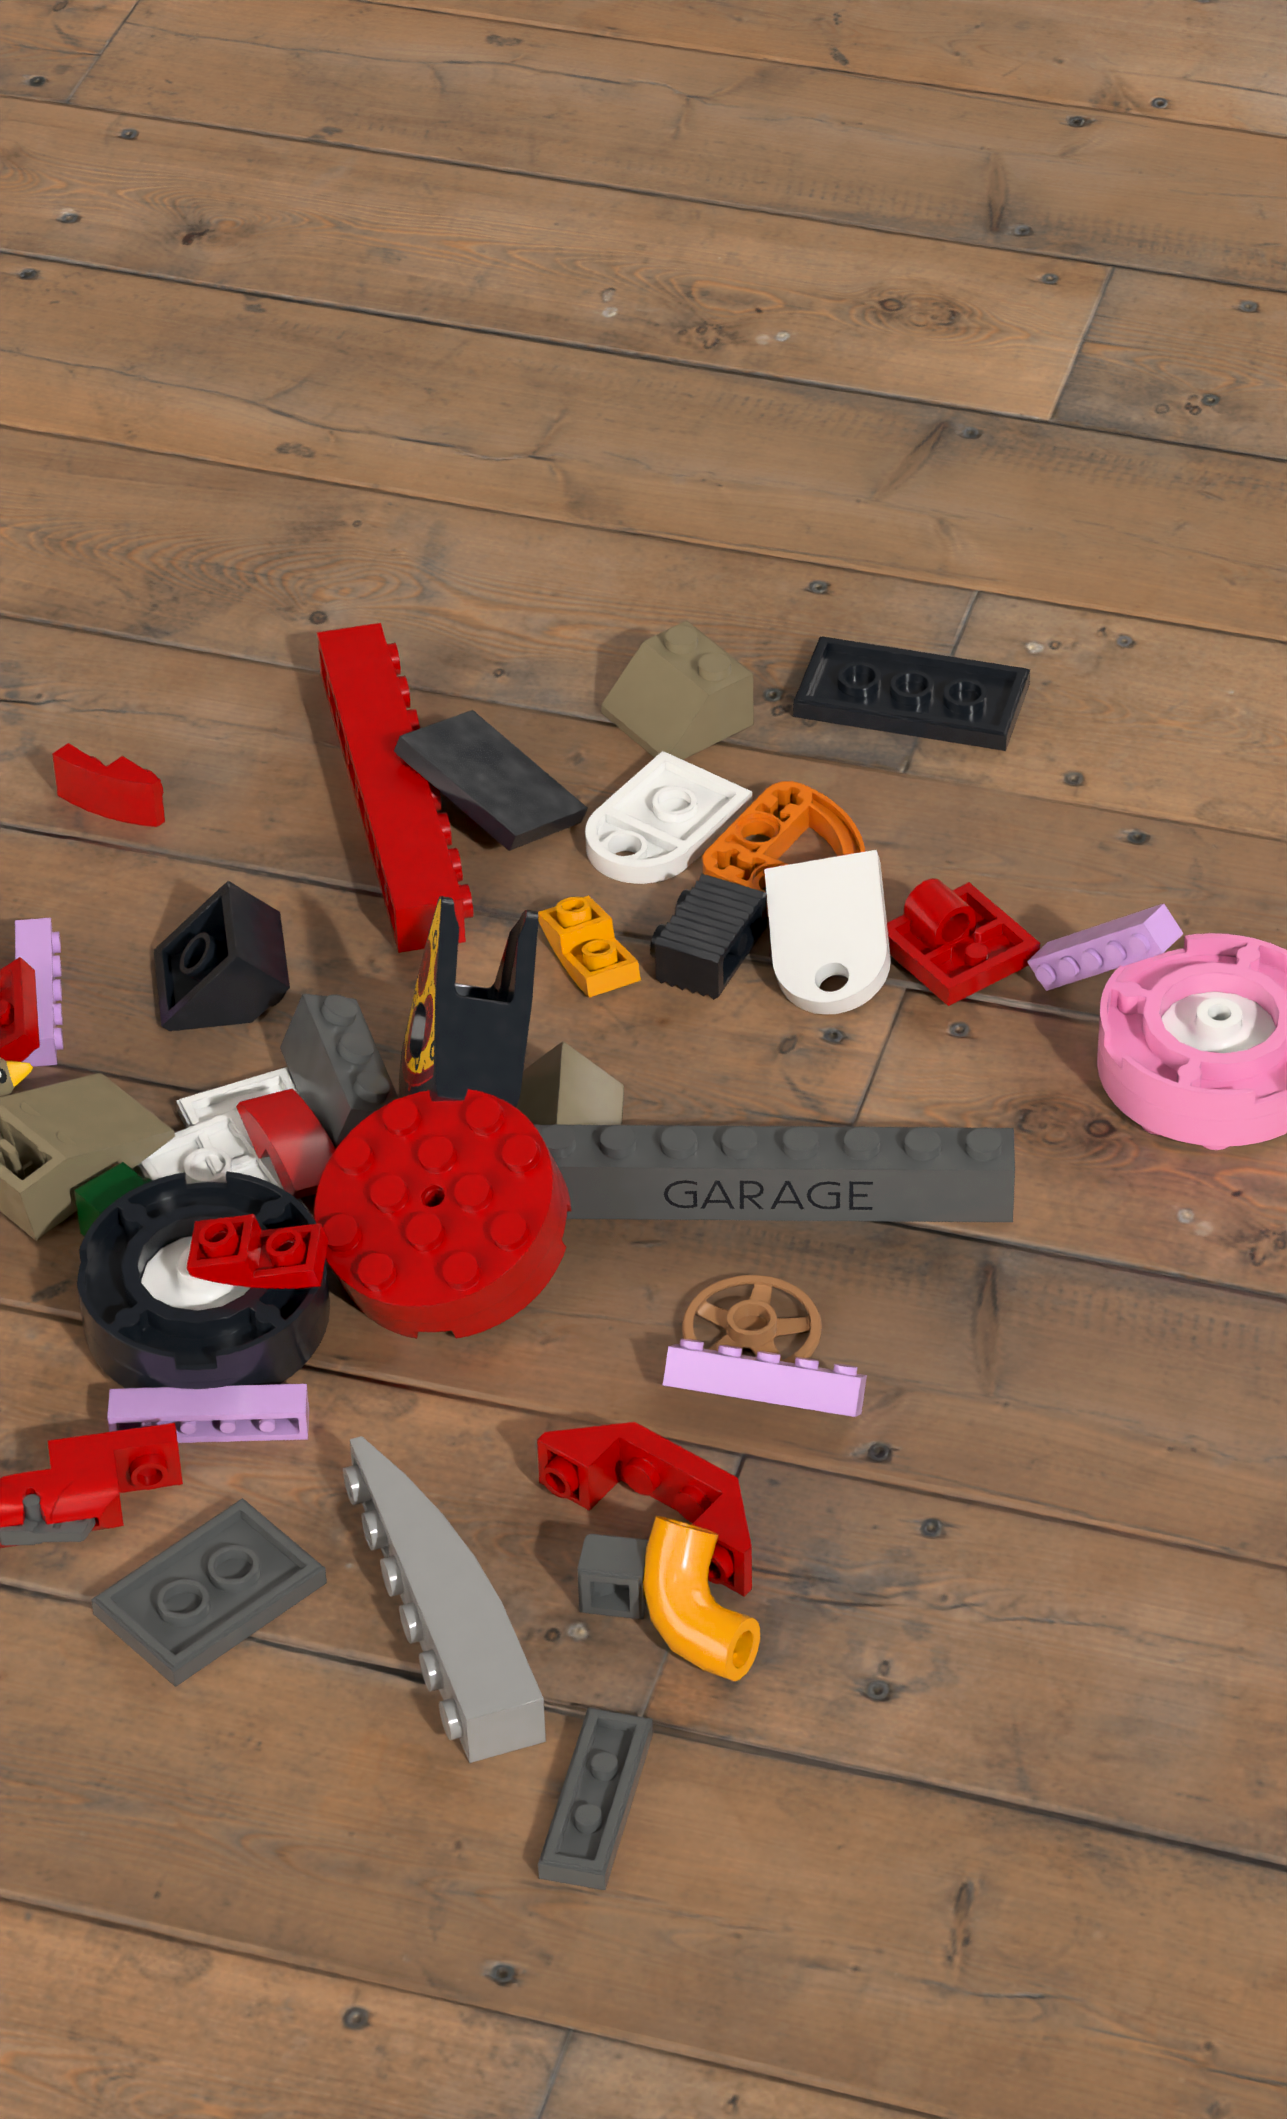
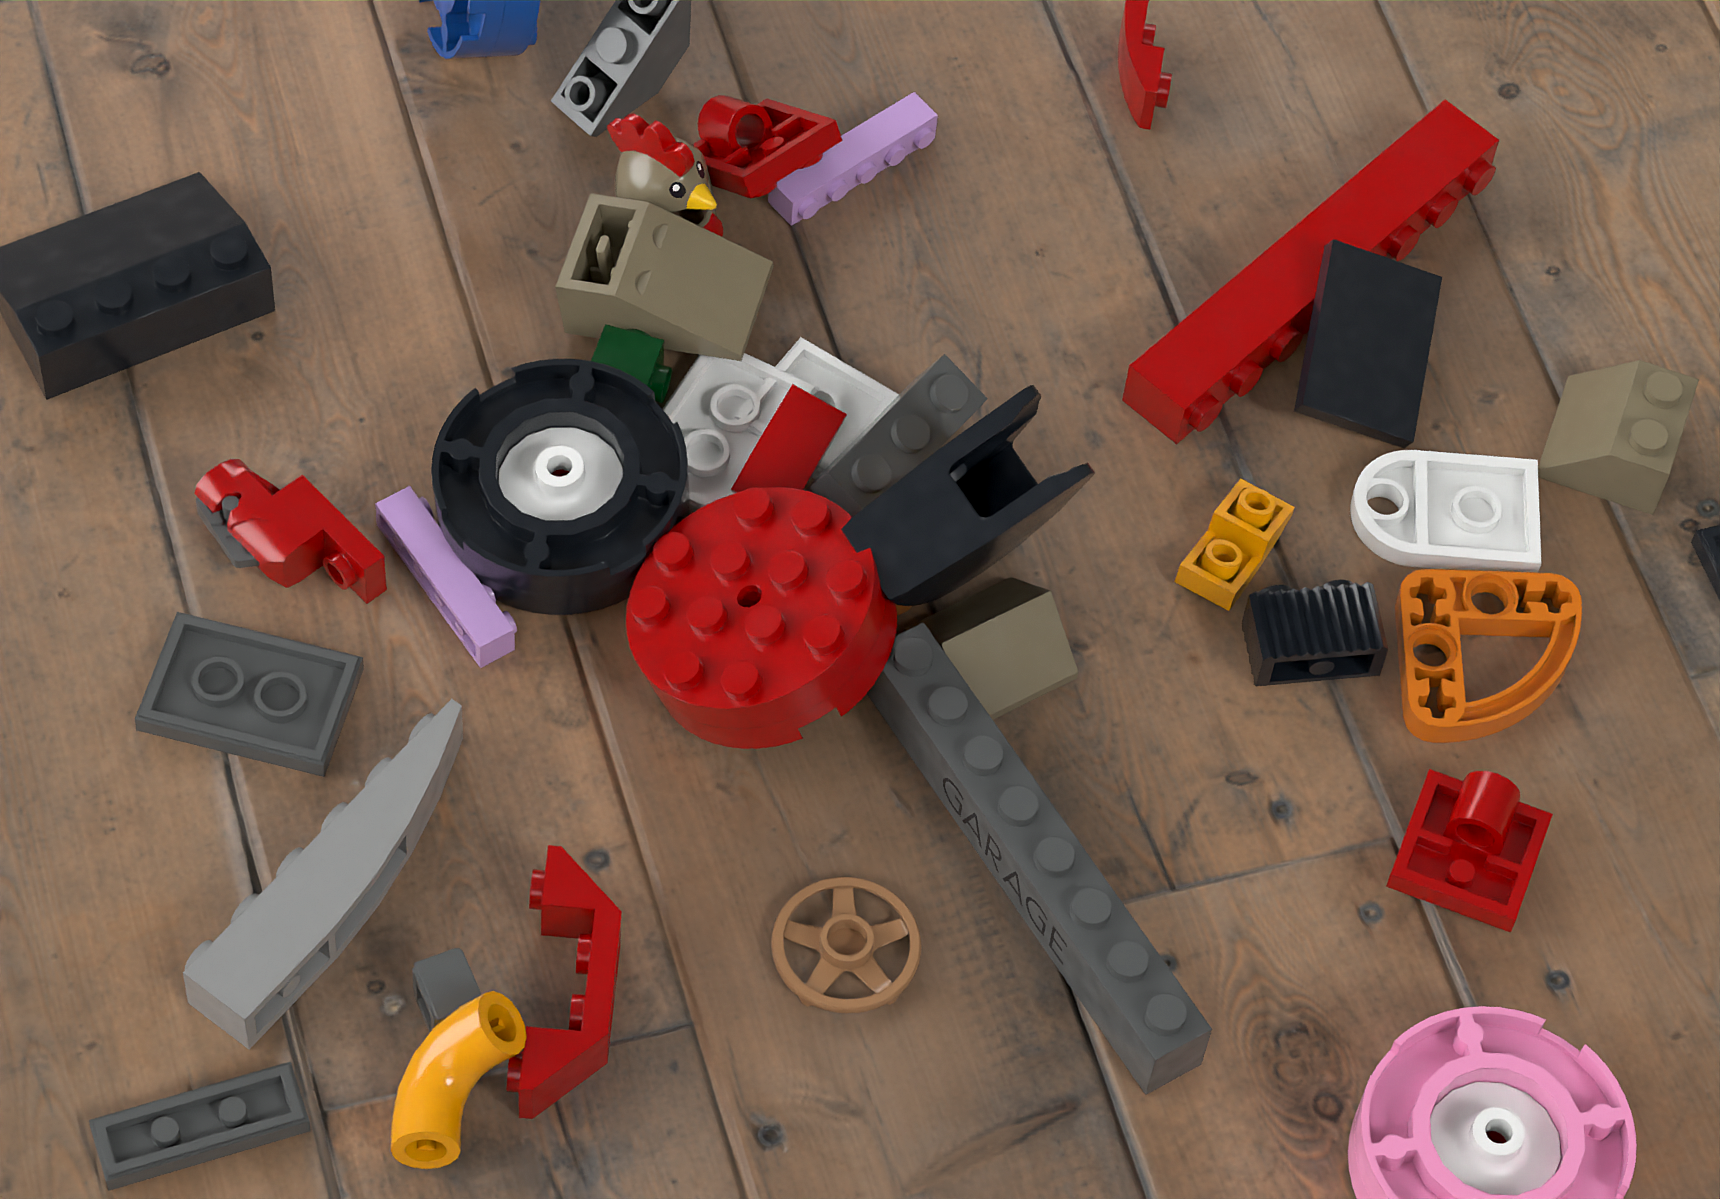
camera: 50 degrees right, 15 degrees up
black slope [154,881,290,1031] -> none
red slope [186,1214,328,1289] -> none
lavender piece [663,1339,867,1417] -> none
white tile [764,850,891,1014] -> none
lavender piece [1027,903,1183,991] -> none

